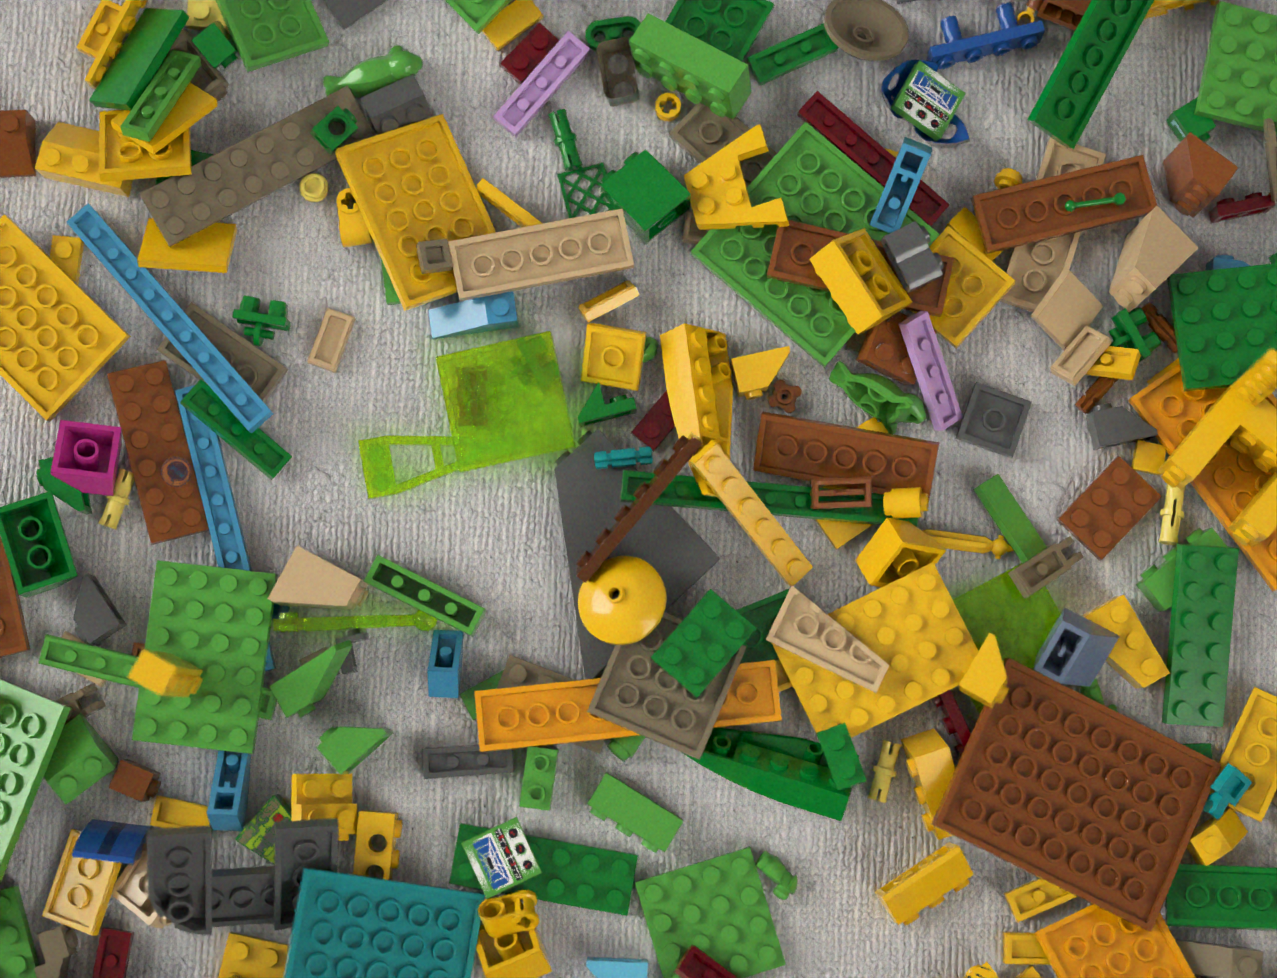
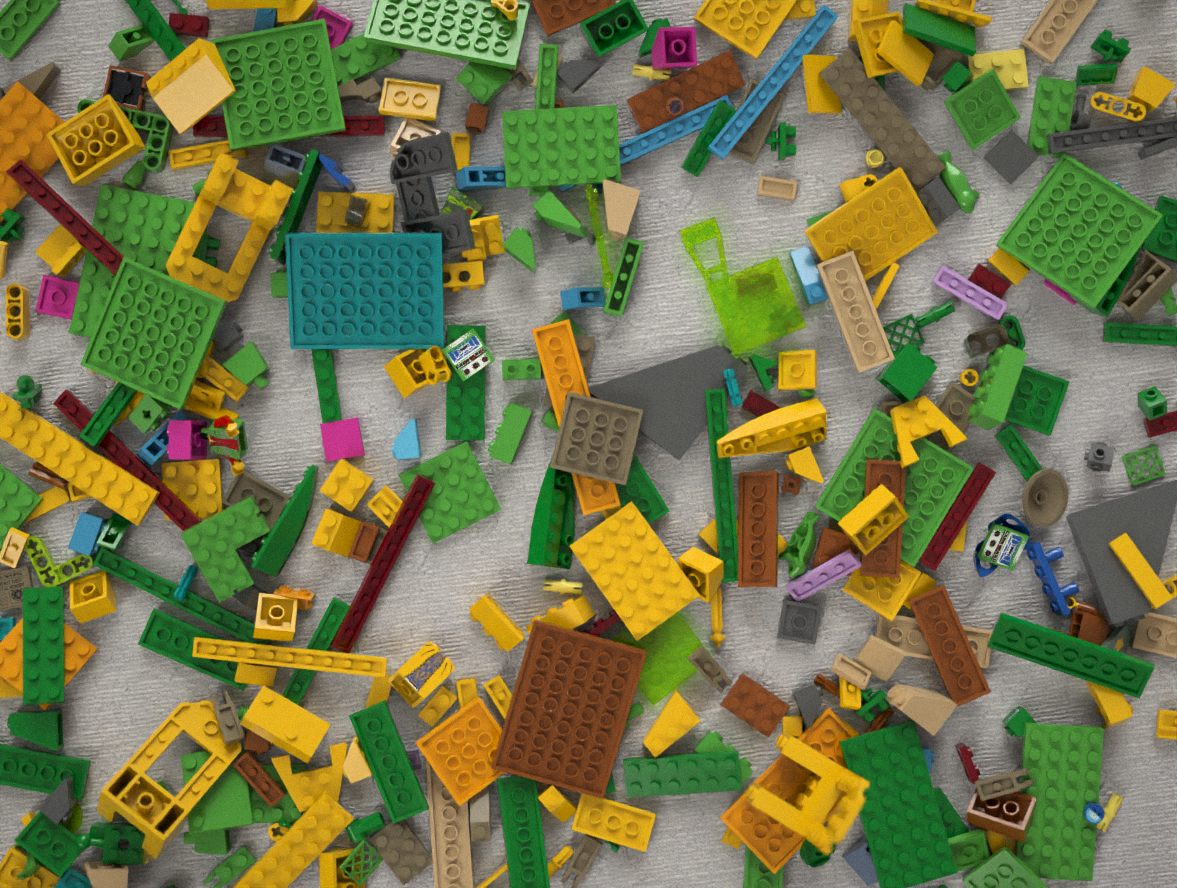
camera: 80 degrees right, 5 degrees up
blue slope [72,819,152,864] -> none
bright green plate [120,49,201,142] -> none
yellow brick [128,649,203,697] -> none
green brick [310,106,358,155] -> none
dark tan plate [416,239,453,274] -> none
dark grey plate [422,745,515,779] -> none
reddish brown plate [576,432,702,583] -> none
yellow tile [578,280,640,322] -> none
yellow dish [578,555,666,645] -> none
green plate [651,589,757,698] -> none
yellow plate [689,440,813,586] -> none
bright green arm [755,851,798,900] -> none
tan wing [766,585,889,693] -> none
dark orange tile [810,476,872,509] -> none
green plate [817,723,867,792] -> none
dark azure slope [870,137,933,233] -> none
dark grey brick [881,221,944,294] -> none
yellow brick [883,487,929,519] -> none
yellow slope [959,633,1010,709] -> none
bright green tile [973,474,1047,564] -> none
yellow plate [994,168,1023,189] -> none
sand blue slope [1034,608,1119,687] -> none
green hinge [1065,193,1126,212] -> none
light yellow pin [1158,484,1186,545] -> none
dark orange slope [1163,132,1239,218] -> none
teal plate [1203,763,1252,819] -> none

